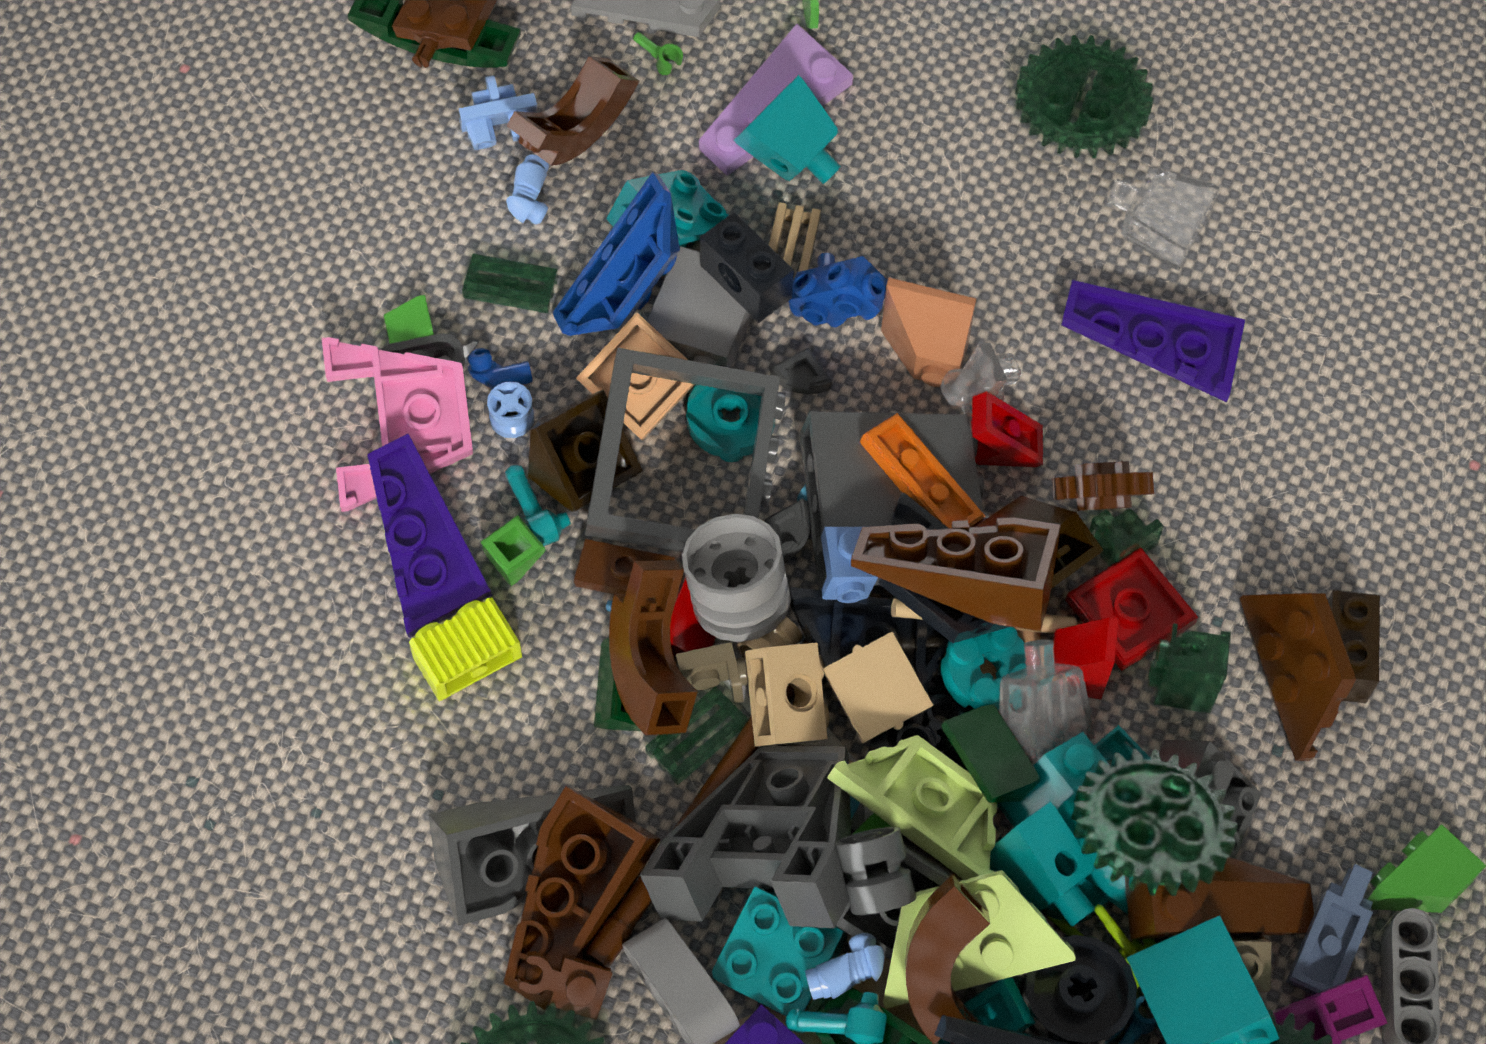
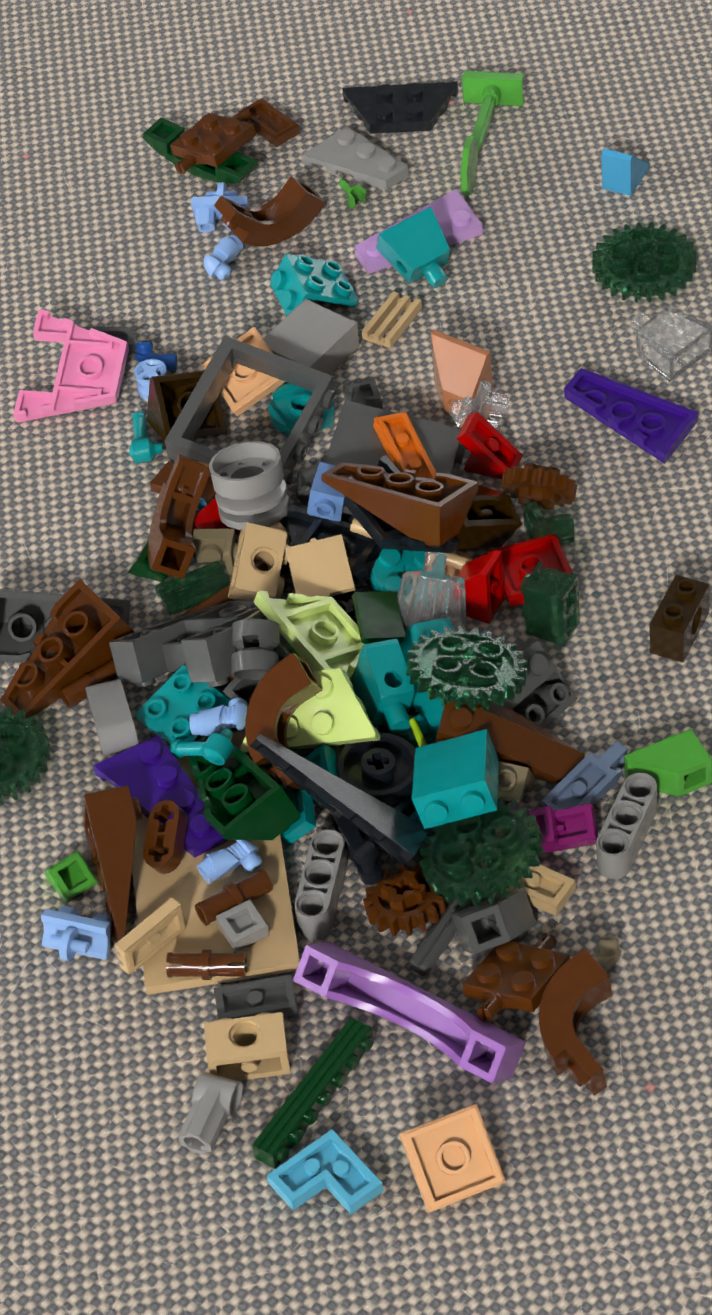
camera: 25 degrees right, 15 degrees down
dark purple wing [367,433,492,638] -> none
bright green slope [384,295,434,344] -> none
neon yellow brick [409,598,522,702] -> none
clear green tile [462,254,558,313] -> none
bright green slope [481,515,546,586] -> none
reddish brown plate [517,951,613,1020] -> none
blue wedge [553,172,680,336] -> none
black brick [700,212,794,323] -> none
blue brick [788,253,888,327] -> none
reddish brown wing [1239,593,1356,761] -> none

